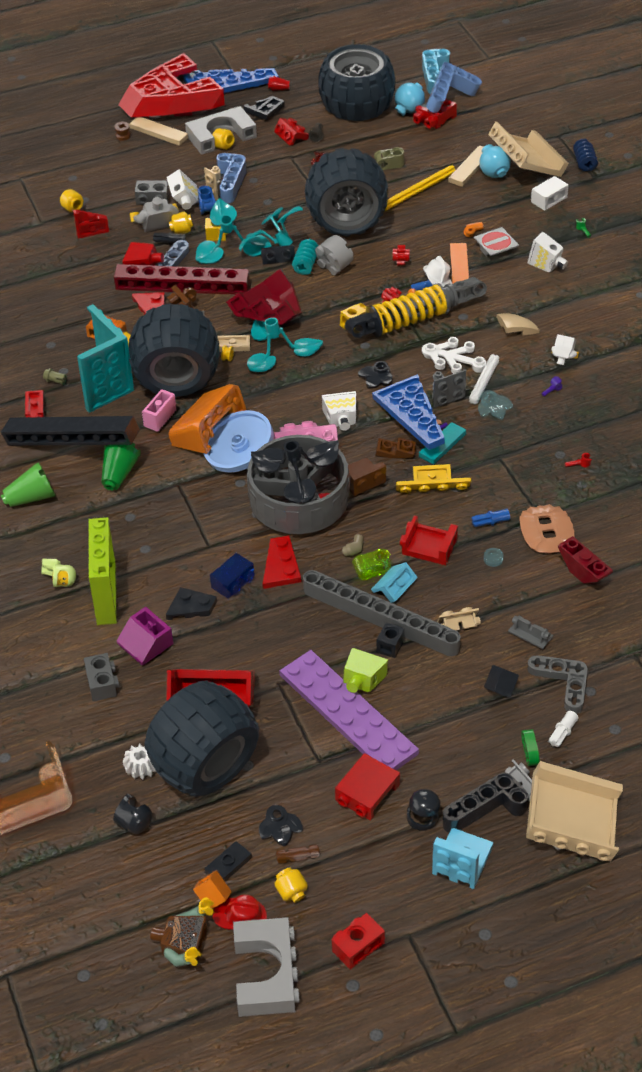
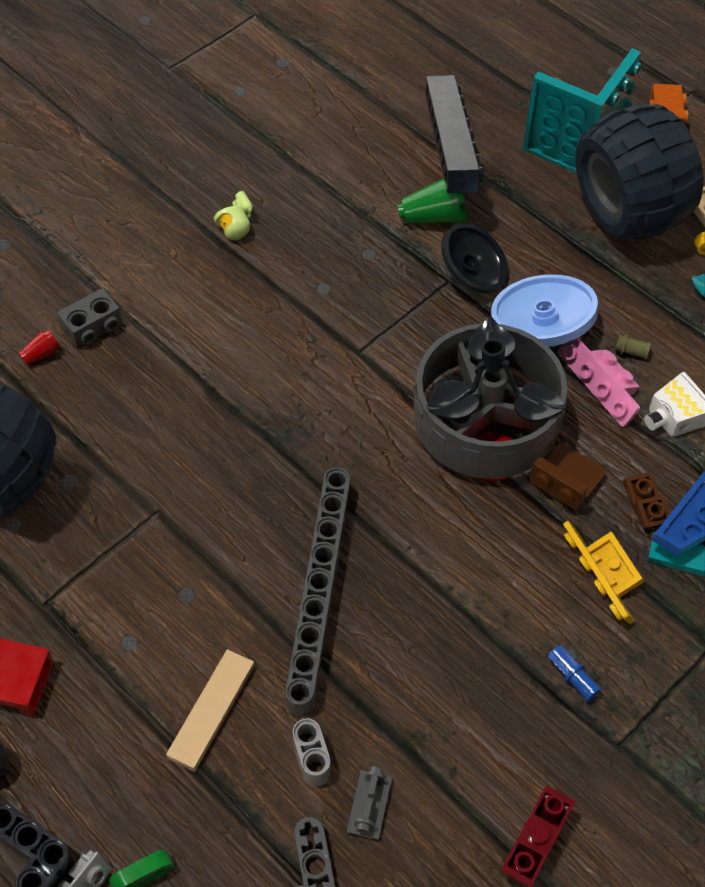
camera: 65 degrees right, 10 degrees up
bright green cone [1,462,56,507] -> none
red hinge [25,390,44,417] -> none
lime window [89,517,117,625] -> none
magenta slope [117,607,173,666] -> none
bright pink brick [142,389,176,431] -> none
black wing [166,587,217,620] -> none
red windscreen [166,669,255,707] -> none
orange windscreen [169,384,246,454] -> none
clear blue brick [210,553,254,599] -> none
red wing [263,535,301,589] -> none
medium lavender plate [279,650,419,770] -> none
dark tan arm [342,534,363,556] -> none
lime torso [343,648,388,693] -> none
clear neon green piece [352,549,391,580] -> none
medium azure panel [371,562,418,603] -> none
black brick [376,623,404,658] -> none
red panel [399,515,458,566] -> none
tan hinge [437,607,481,631] -> none
clear light blue tile [484,548,503,567] -> none
black panel [484,665,519,697] -> none
nougat piece [520,504,575,554] -> none
none -> red cone [19,330,61,366]
none -> tan tile [166,649,255,772]
none -> light grey beam [293,718,330,787]
none -> black dish [441,223,508,293]
none -> olive pin [615,334,651,359]

